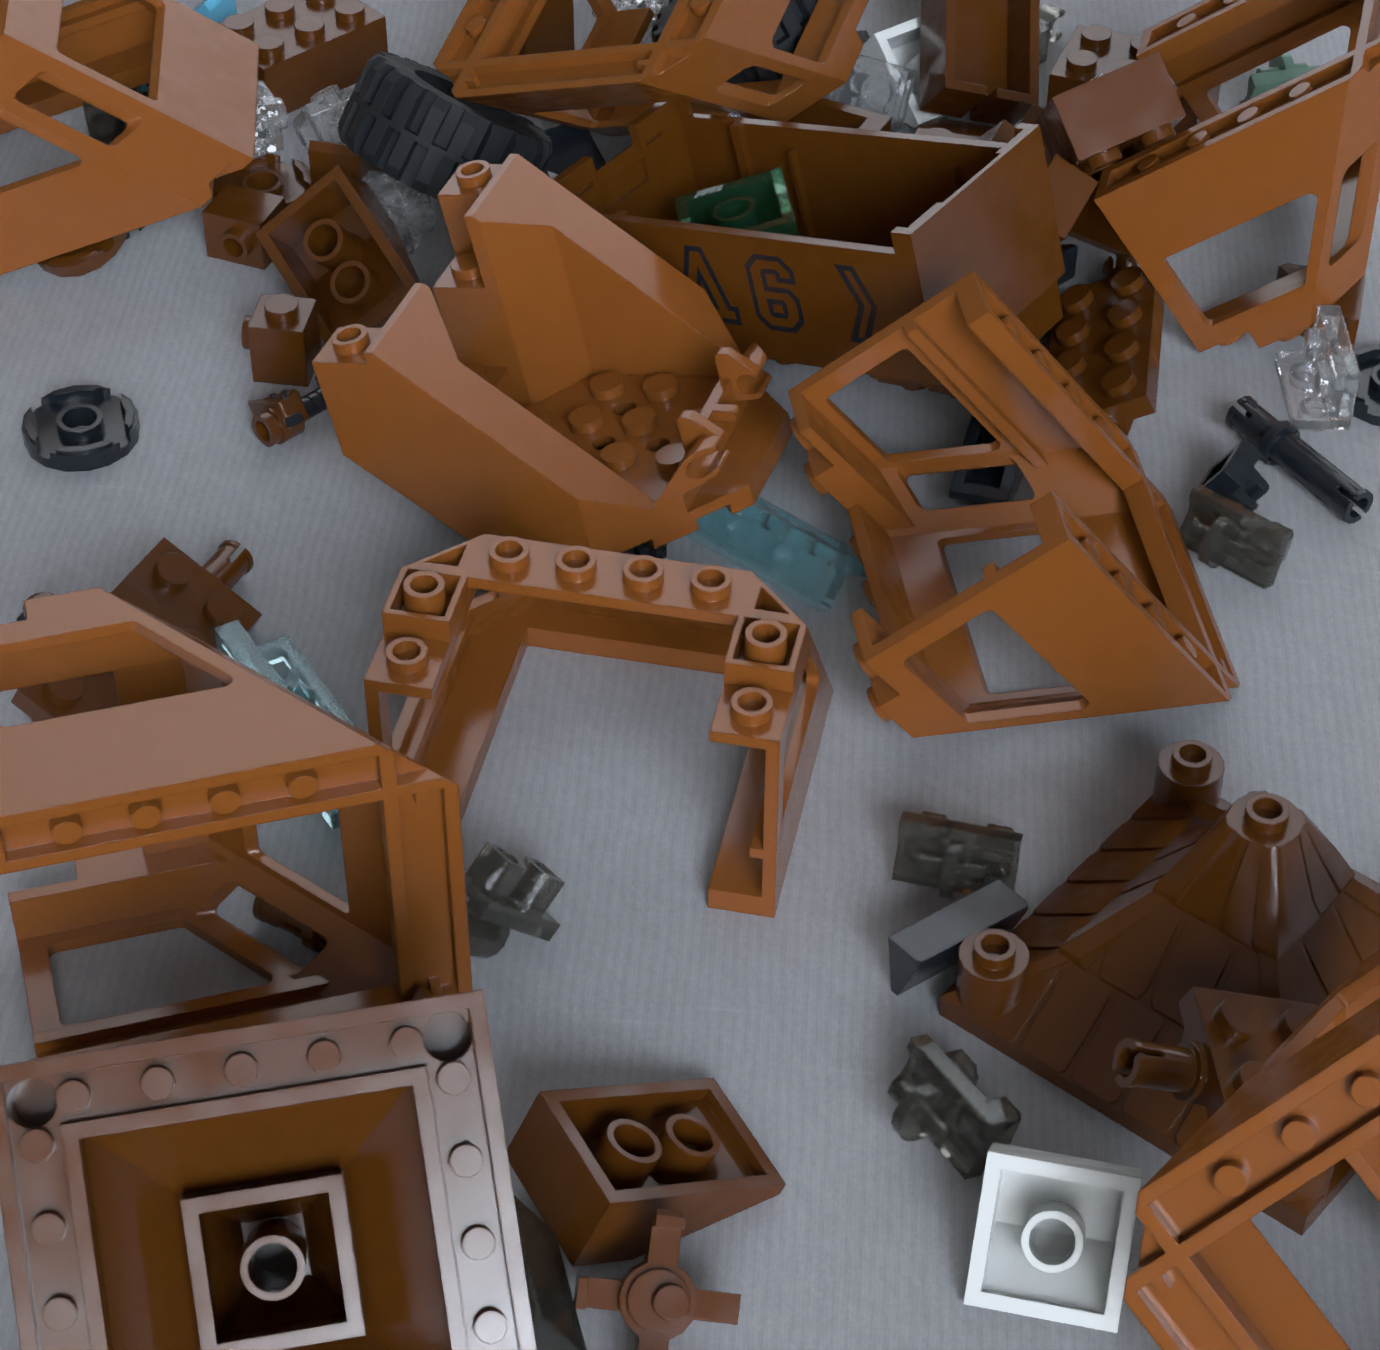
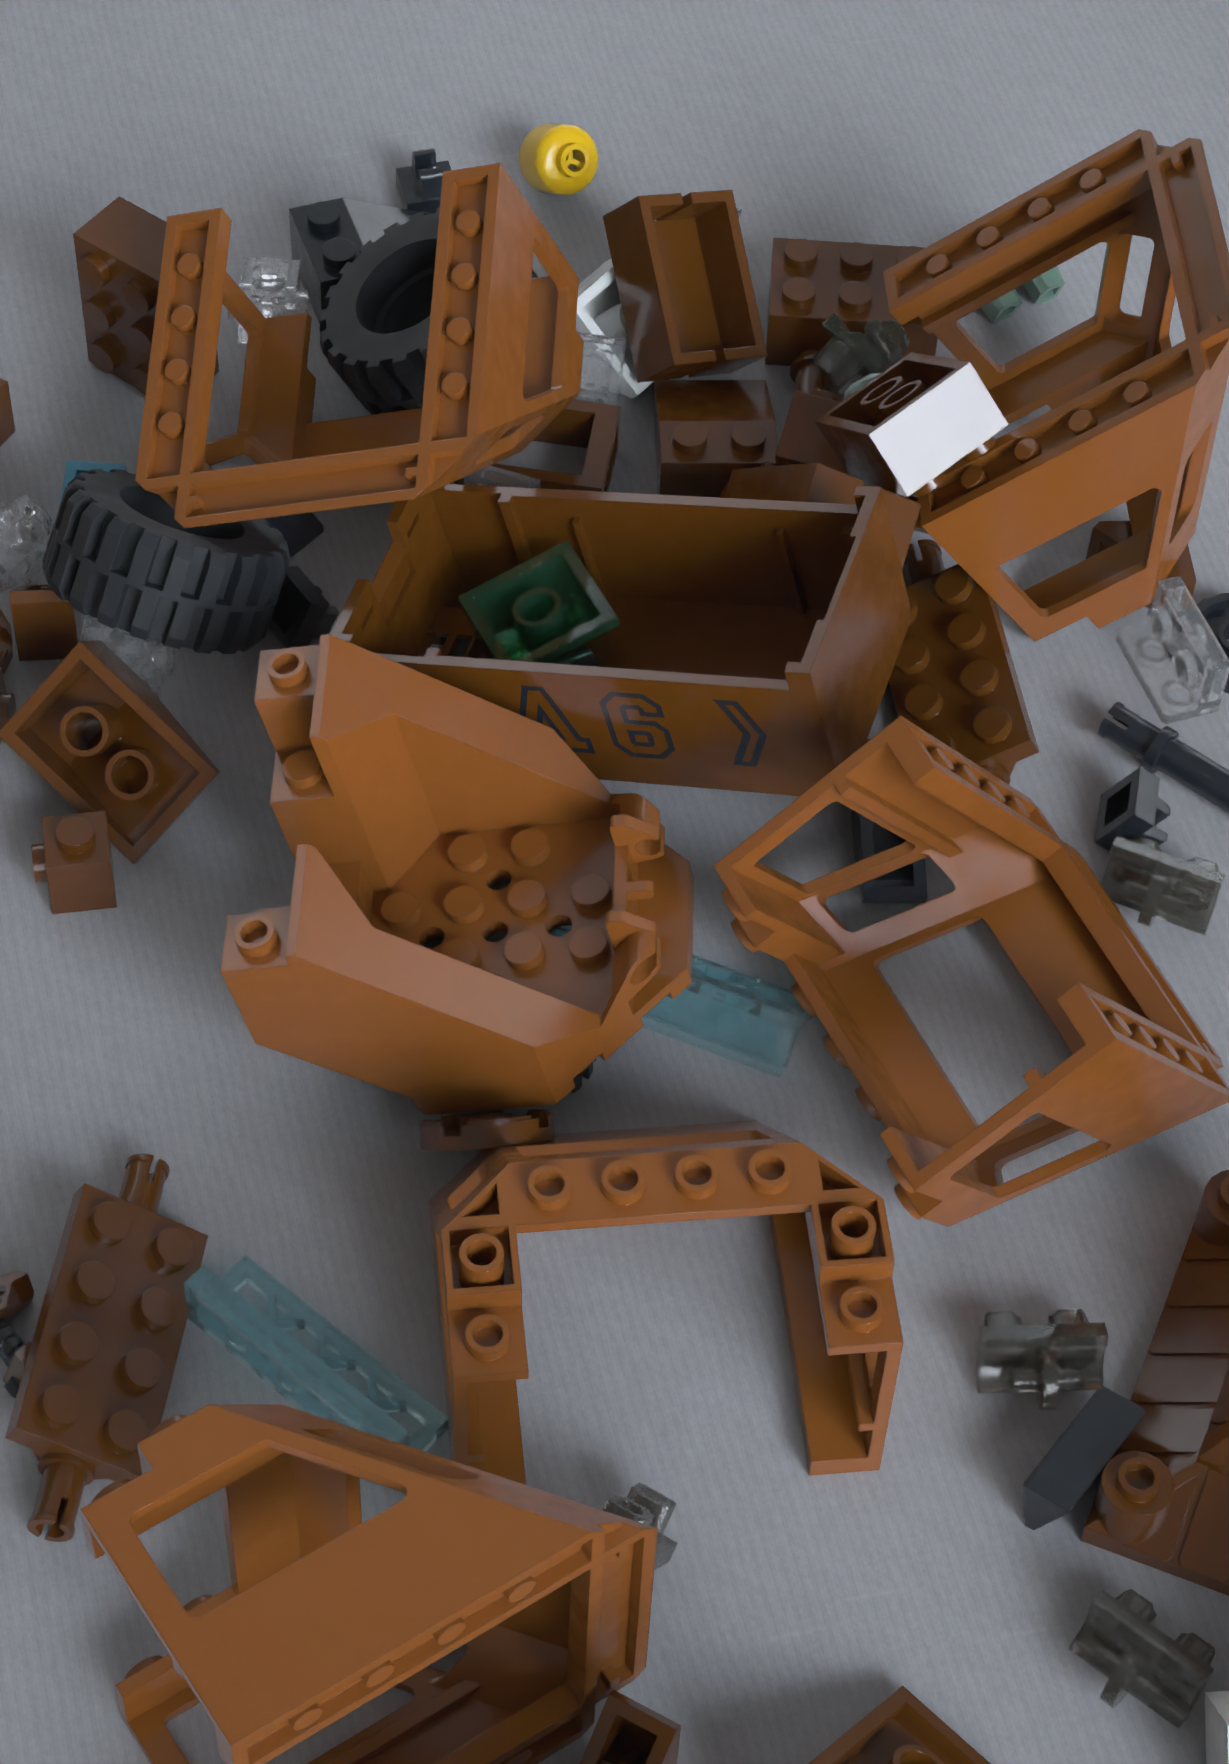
camera: 20 degrees left, 10 degrees up
reddish brown piece [248,376,327,447] -> none

